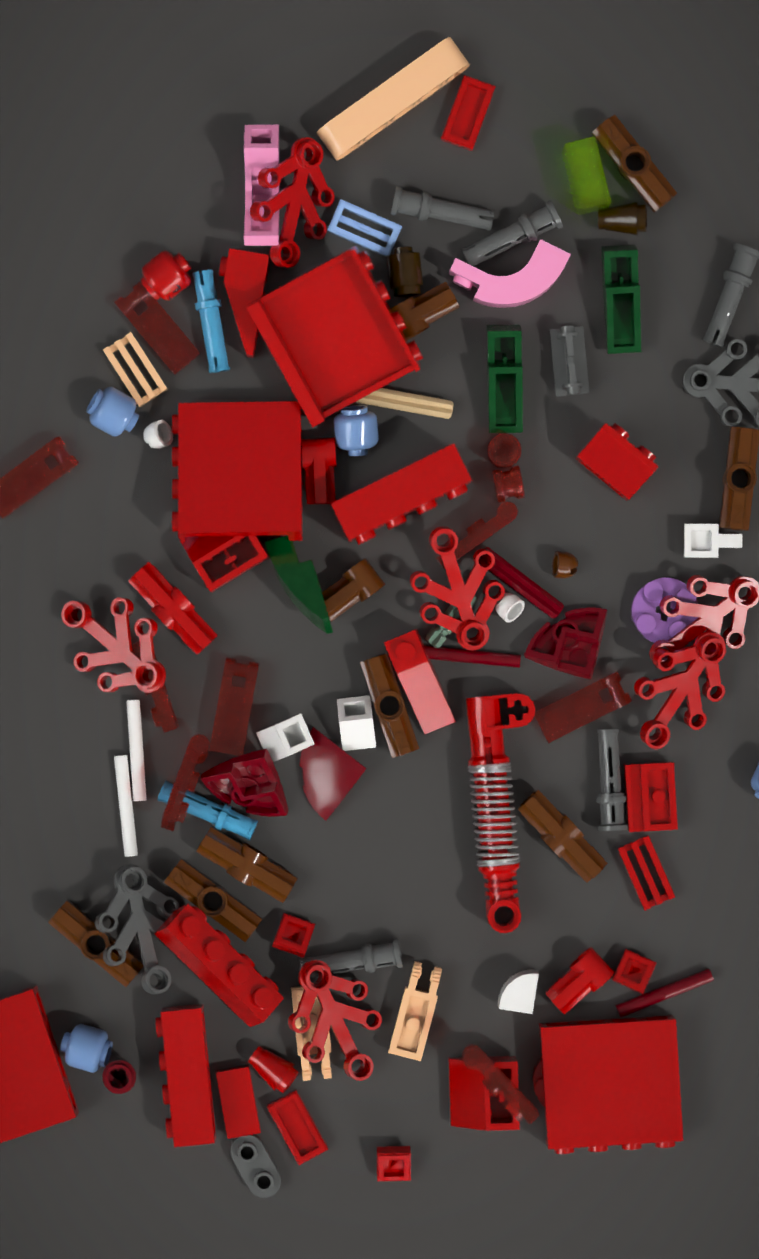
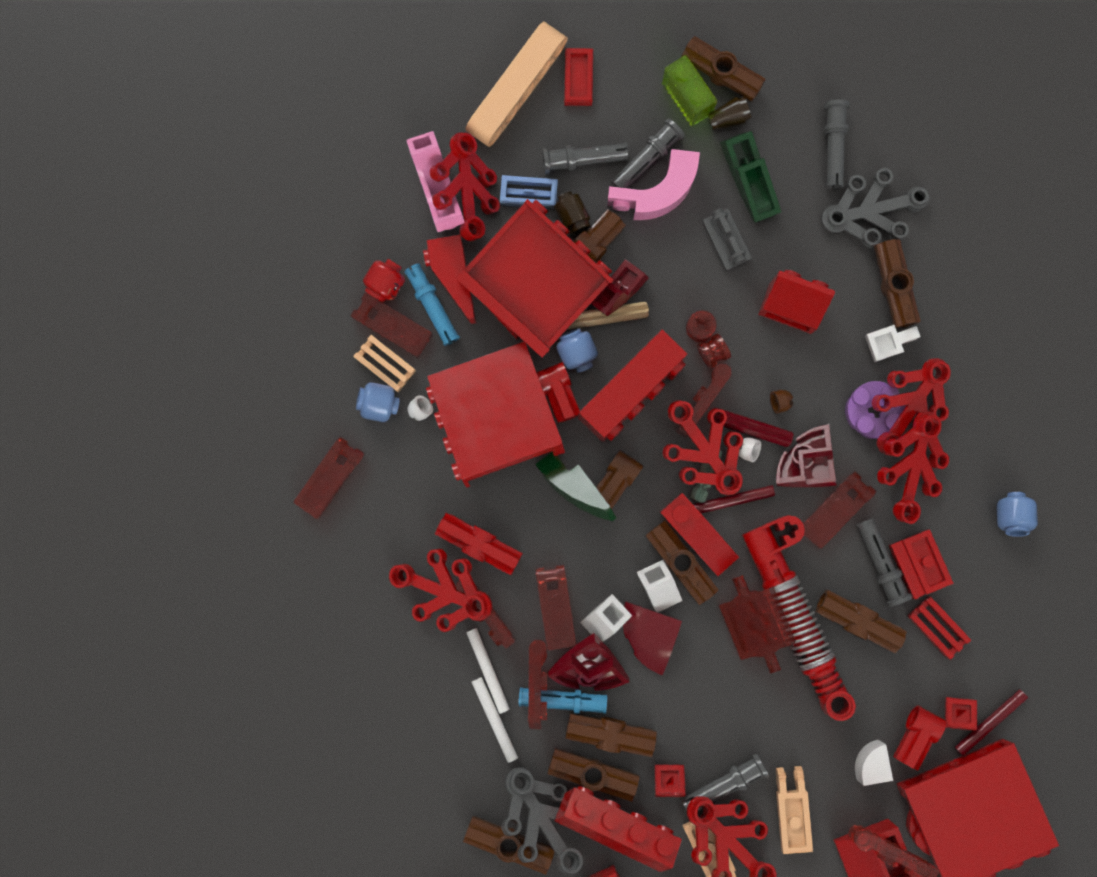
camera: 10 degrees left, 5 degrees down
red slope [177,535,270,592] -> none
dark green slope [487,324,523,433] -> none
none -> dark red slope [591,259,649,316]
none -> clear red plate [719,575,796,674]

